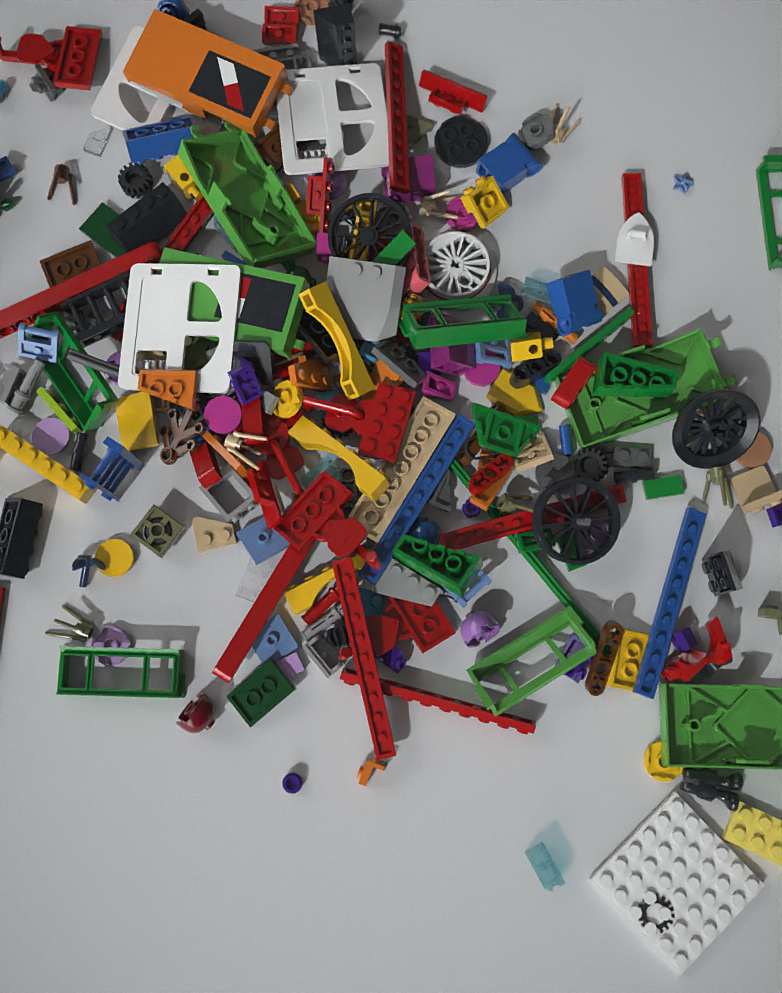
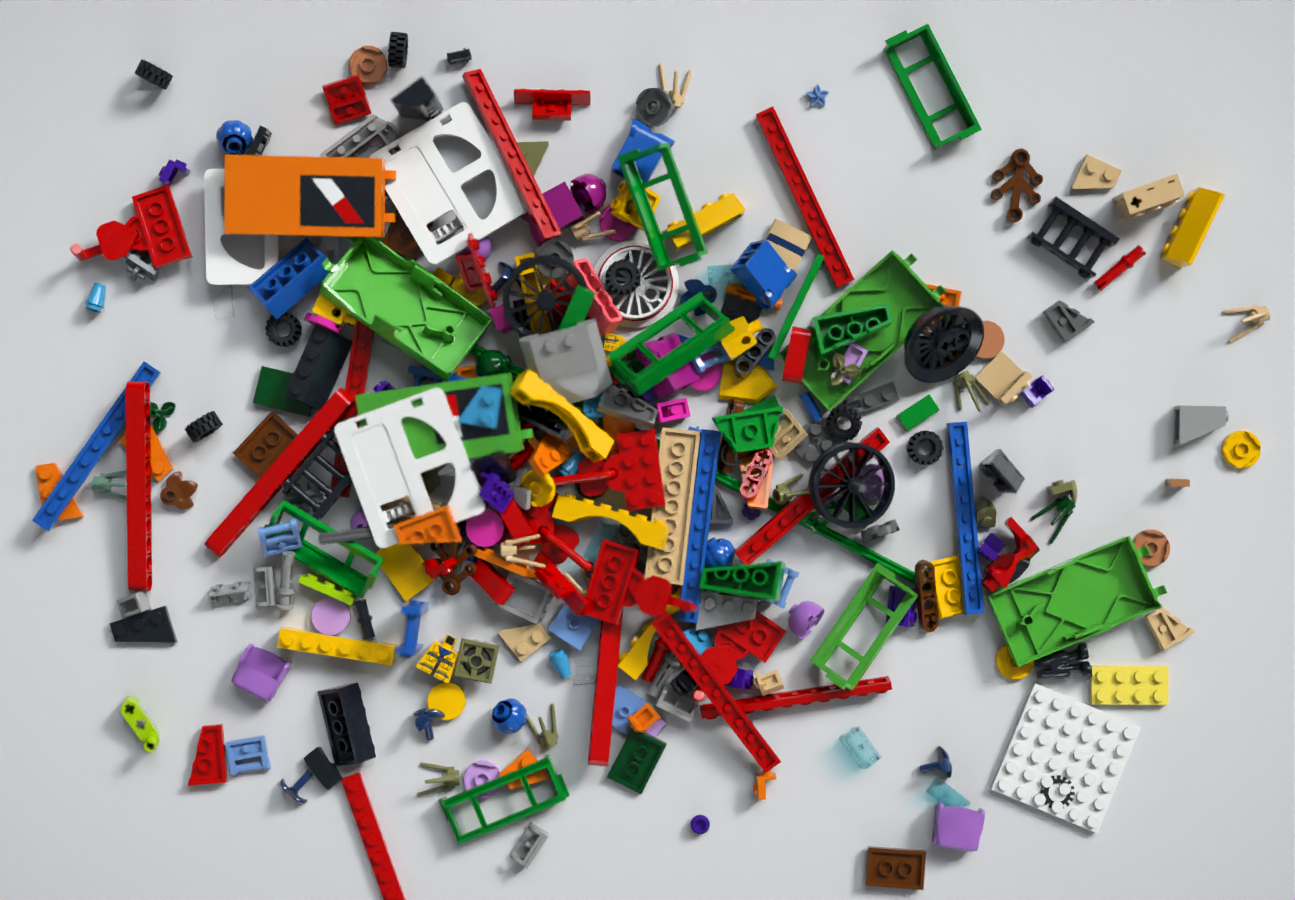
camera: 25 degrees left, 10 degrees up
reddish brown plant [47,164,76,205] -> none
dark red cylinder [176,692,216,733] -> none
black tile [434,116,488,168] -> none
black pin [613,467,654,484] -> none
white shield [614,212,654,267] -> none
none -> dark purple bracket [159,159,190,186]
none -> black tyre [185,411,223,443]
none -> dark pink tile [304,312,342,335]
none -> torso [416,634,458,683]
none -> red bracket [422,557,457,579]
none -> dark azure wing [458,386,502,428]
none -> blue plant [492,698,527,735]
none -> orange wing [498,749,551,789]
none -> light grey hinge [510,822,549,869]
none -> olive plant [526,703,559,749]
none -> dark azure cone [549,649,572,679]
none -> magenta cylinder [570,174,607,213]
none -> black tyre [605,259,640,296]
none -> green piece [618,143,708,271]
none -> orange bracket [627,703,661,733]
none -> yellow slope [666,192,746,252]
none -> tan bracket [753,670,784,696]
none -> olive plant [830,352,862,386]
none -> lavender tile [835,343,868,385]
none -> clear light blue hinge [839,726,882,769]
none -> dark grey plate [861,519,900,543]
none -> reddish brown plate [865,846,926,890]
none -> black tyre [907,430,944,465]
none -> dark blue plant [920,746,952,778]
none -> medium lavender piece [932,801,985,852]
none -> olive plate [976,497,997,528]
none -> dark green plant [1031,496,1076,544]

